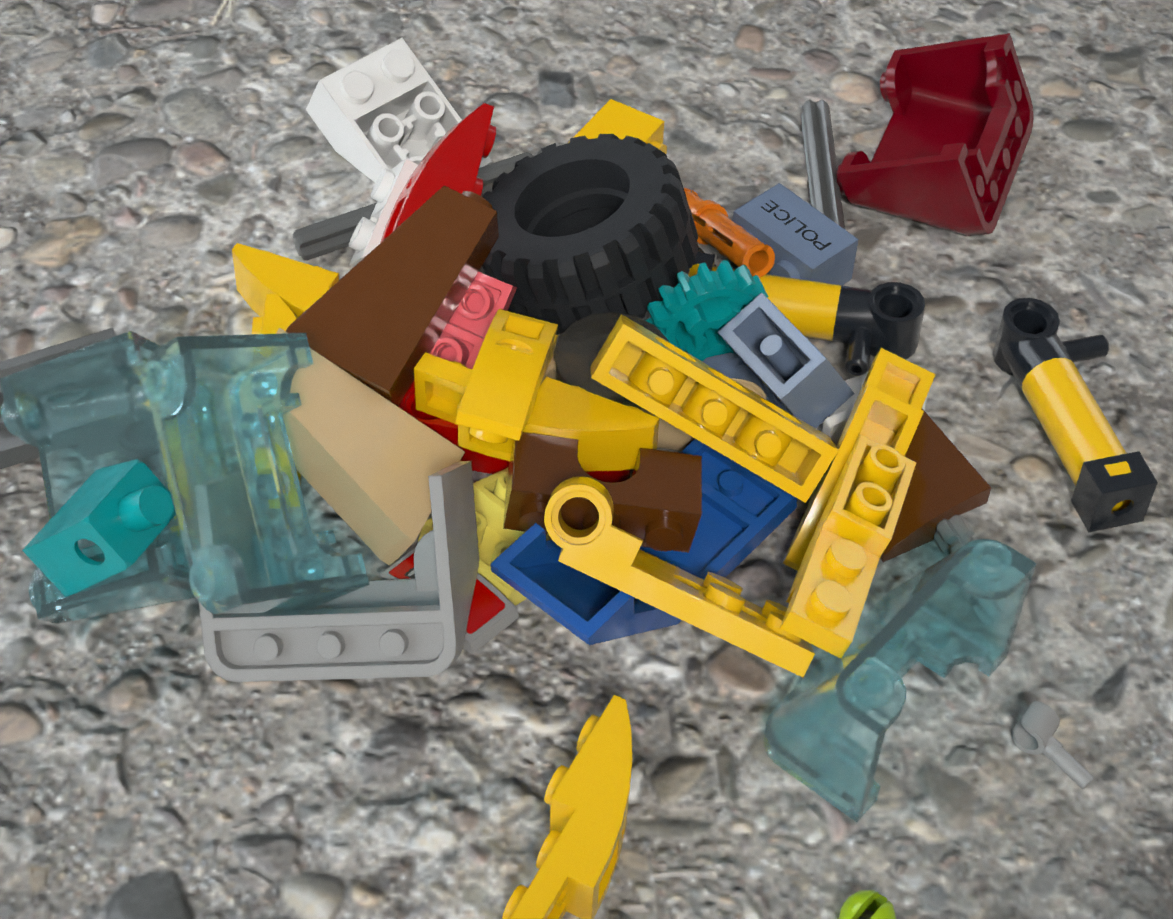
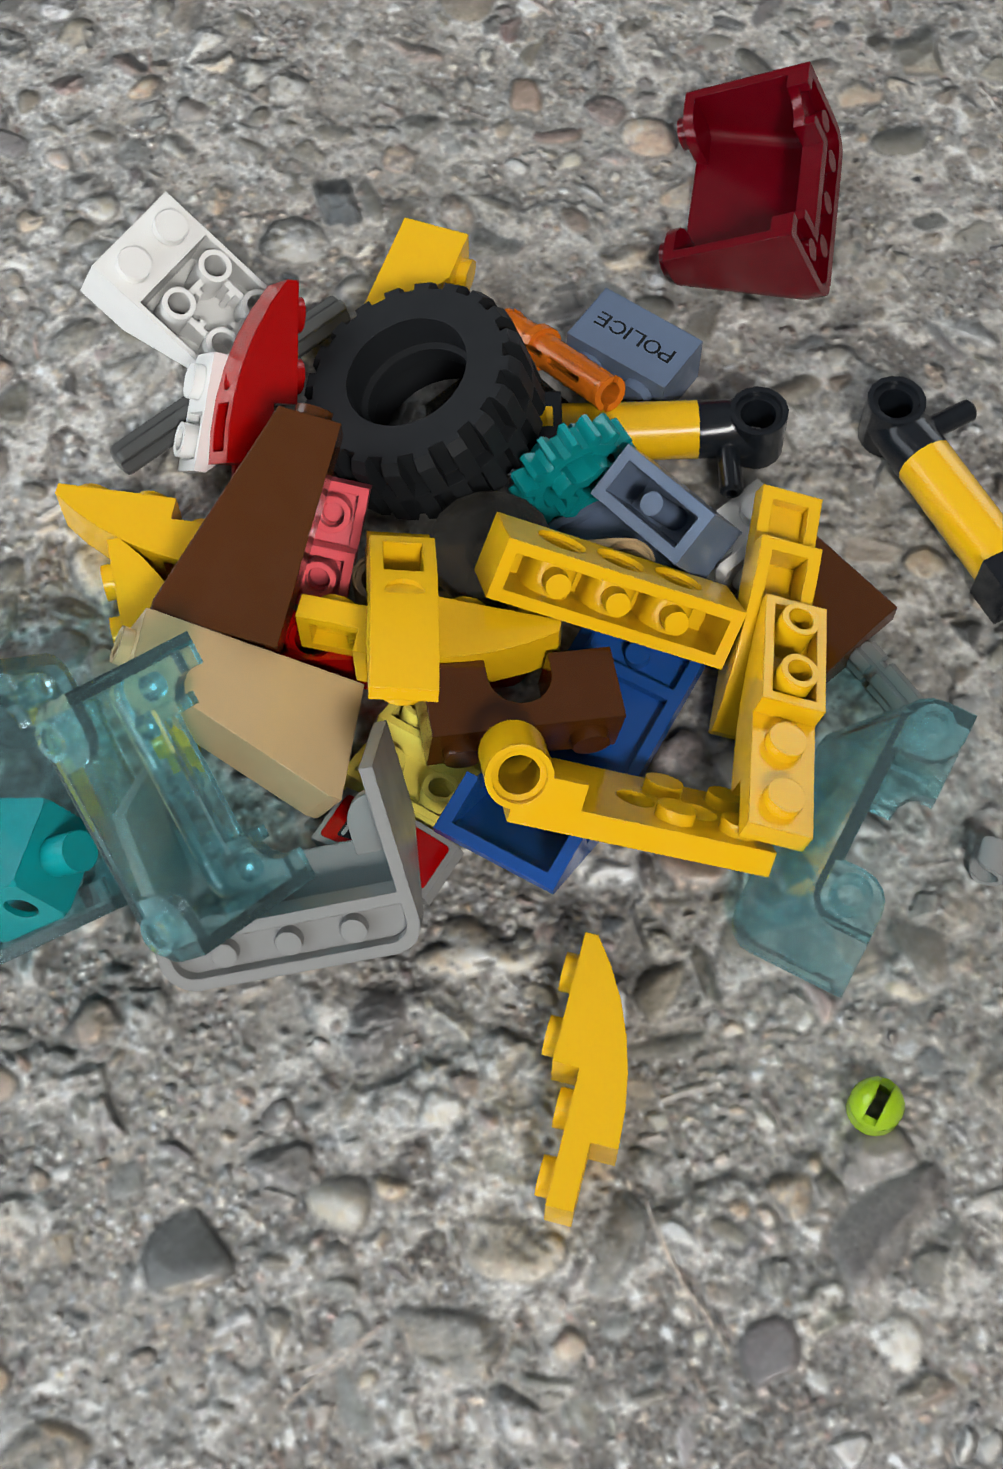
camera: 10 degrees left, 15 degrees up
dark grey axle [801,99,845,229] -> none

